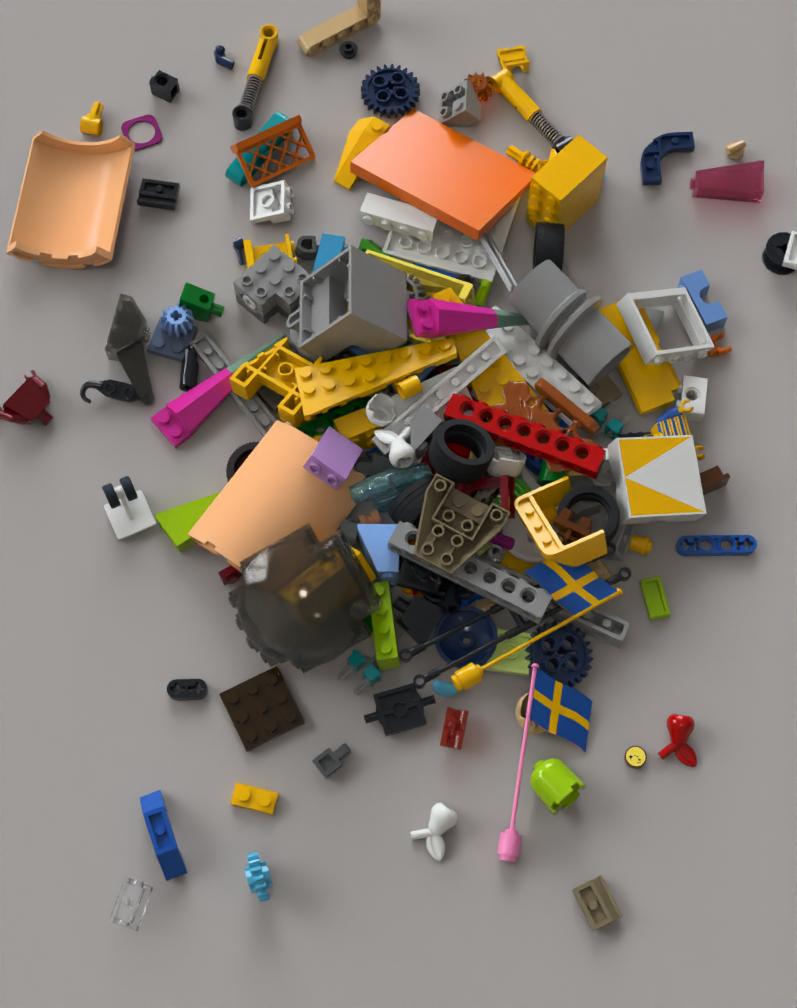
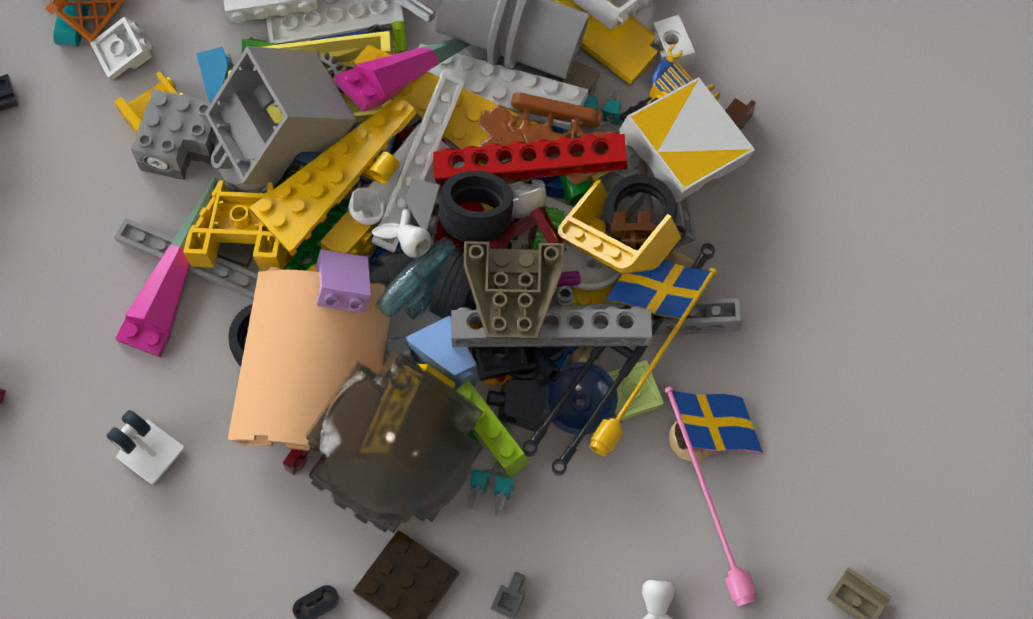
camera: 25 degrees left, 0 degrees up
clear smoke slope [80,294,154,406] -> none
sand blue plate [147,316,198,362] -> none
lime slope [154,492,220,553] -> none
light blue gear [160,303,195,338] -> none
green torso [179,282,225,322] -> none
black piece [179,345,199,392] -> none
dark blue hand [233,237,244,265] -> none
dark grey plate [295,236,319,260] -> none
nougat wheel [357,509,383,524] -> none
black plate [364,683,436,737] -> none
medium azure arm [433,680,458,697] -> none
clear red hips [440,707,468,750] -> none
dark blue gear [525,620,593,687] -> none
lime cylinder [530,758,586,815] -> none
light yellow tile [624,746,647,769] -> none
yellow hose [629,534,653,557] -> none
lime tile [639,576,671,621] -> none
red piece [658,714,697,767] -> none
blue beam [675,535,757,556] -> none

